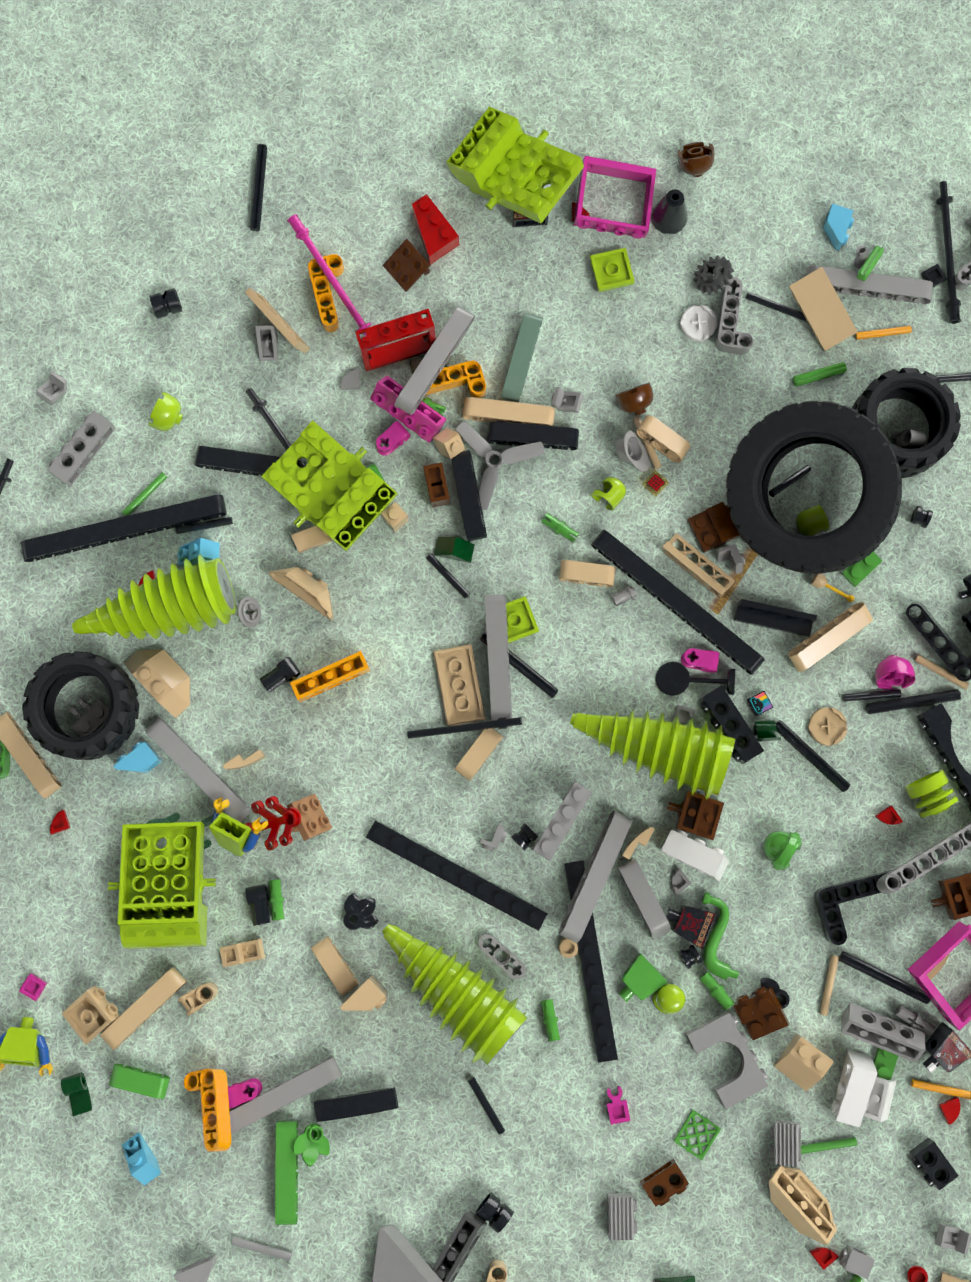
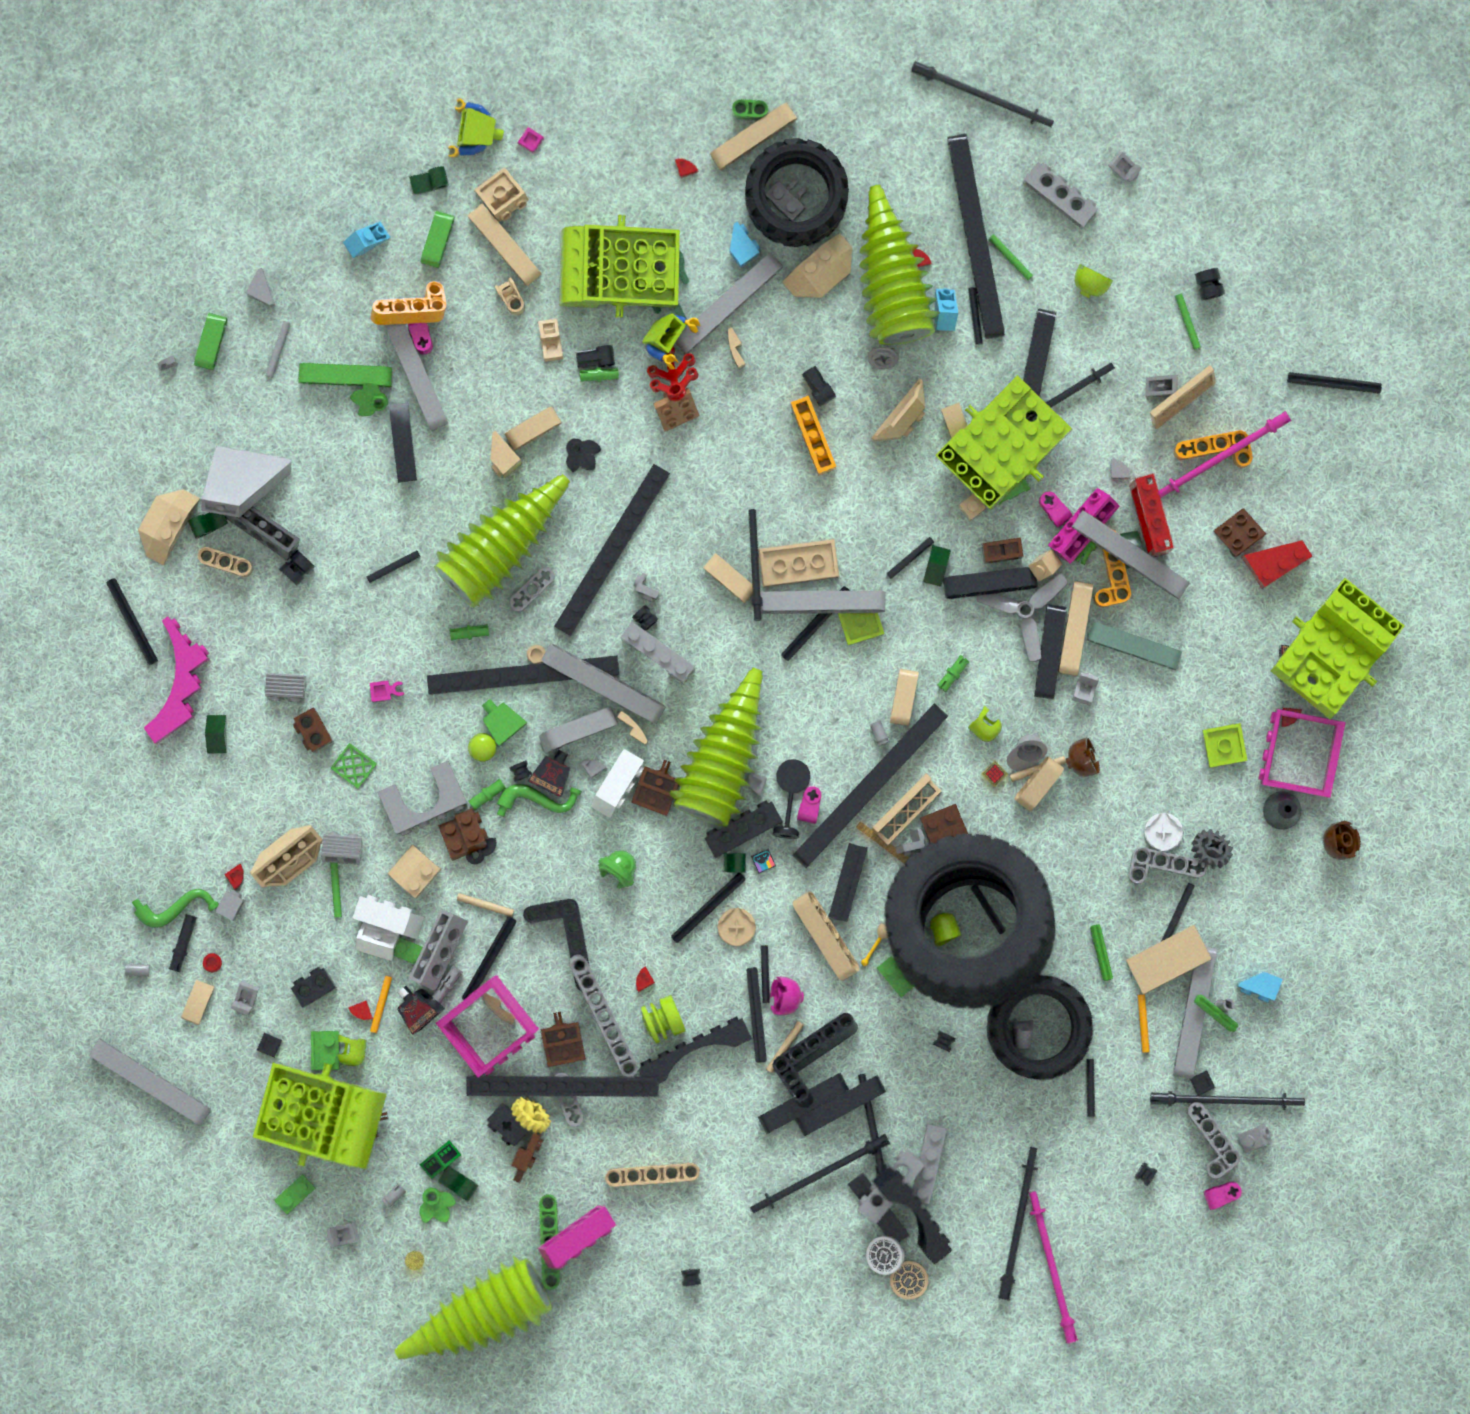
camera: 95 degrees right, 5 degrees up
none -> bright green bar [1175,293,1201,350]

